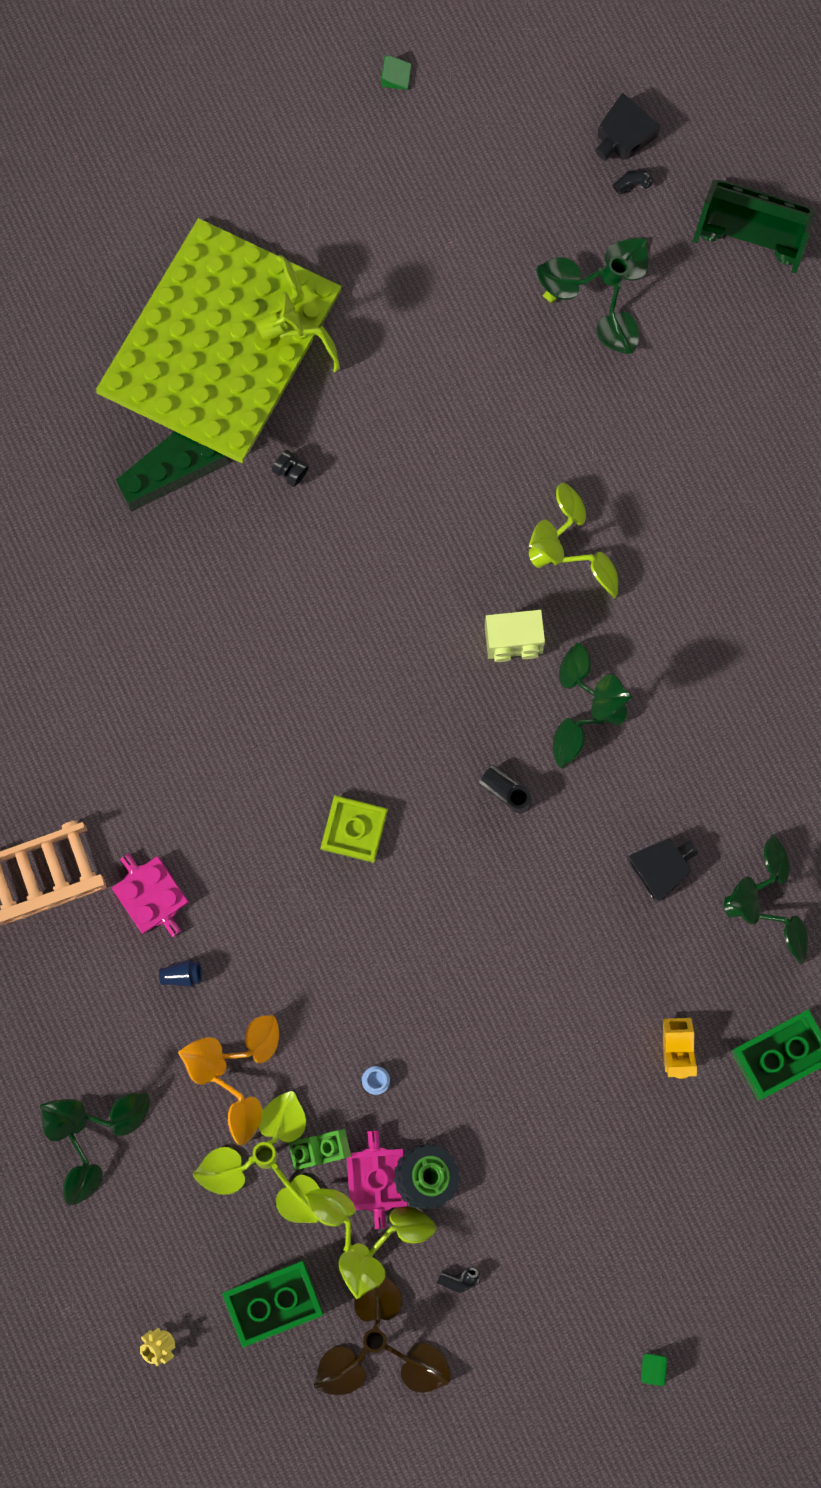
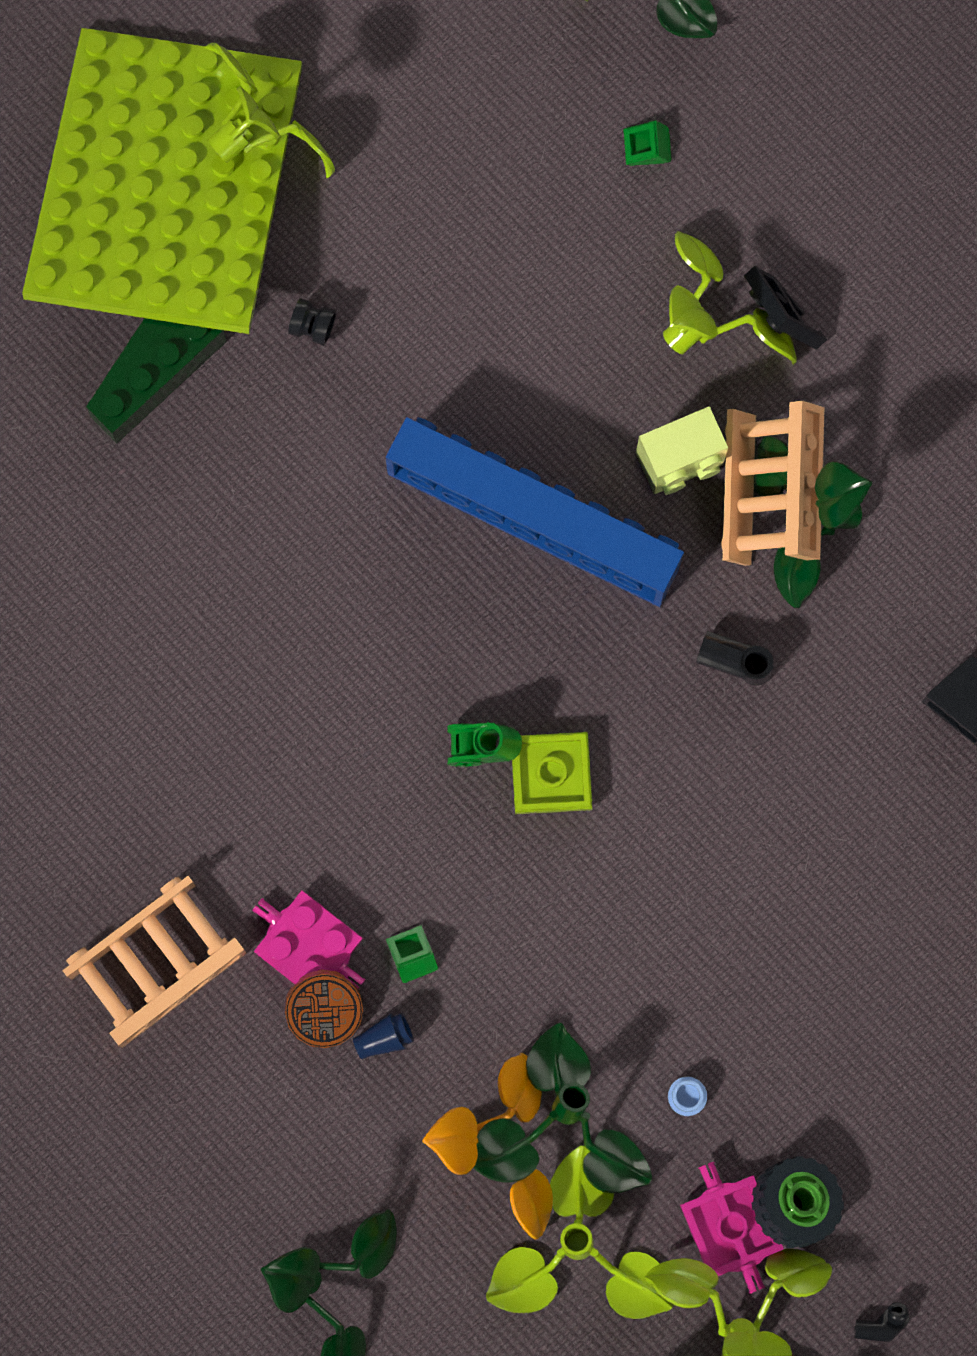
camera: 20 degrees left, 0 degrees up
bright green slope [288,1129,351,1171] -> none
none -> tile [285,970,363,1048]
none -> blue brick [385,417,684,607]
none -> green slope [386,925,438,983]
none -> green piece [447,722,522,767]
none -> dark green plant [473,1023,652,1193]
none -> green slope [623,121,672,166]
none -> light nougat fence [721,401,825,566]
none -> black wing [744,266,827,350]

